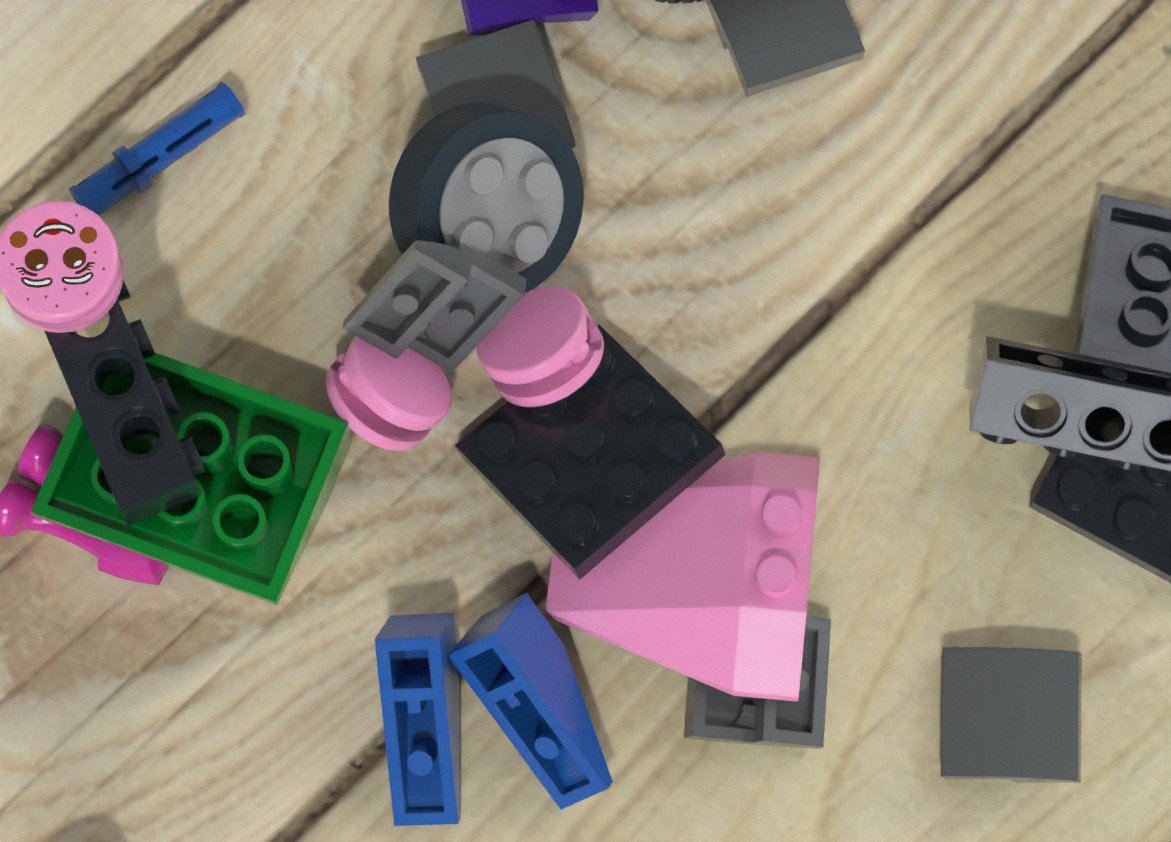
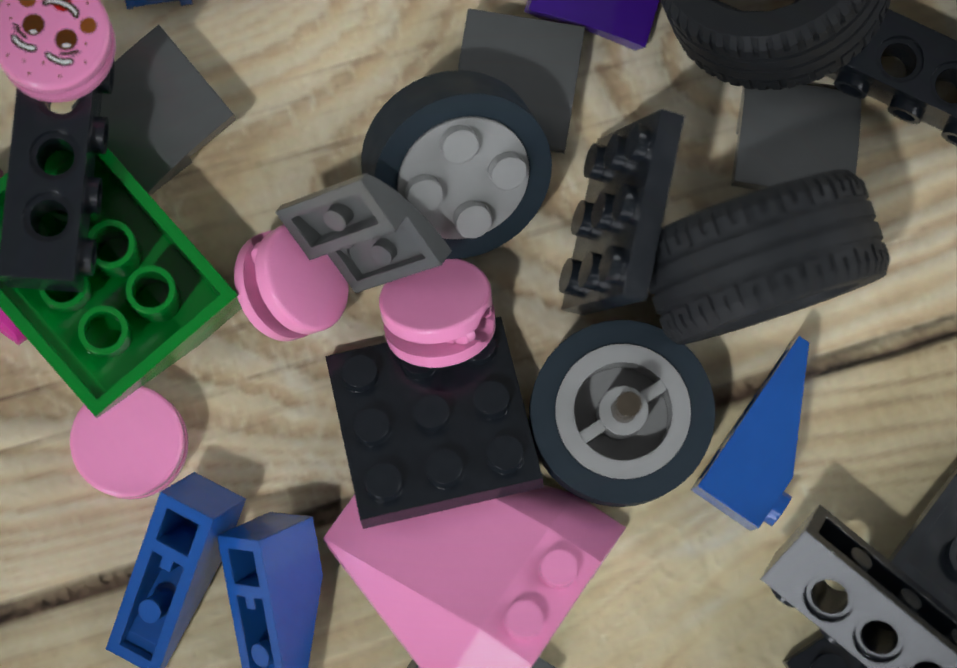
camera: 25 degrees right, 5 degrees up
none -> bright pink head [70,386,189,500]
none -> dark grey slope [71,25,236,196]
none -> wheel [529,320,715,507]
none -> black plate [559,109,685,316]
none -> black tyre [649,169,891,345]
none -> blue slope [691,336,809,531]

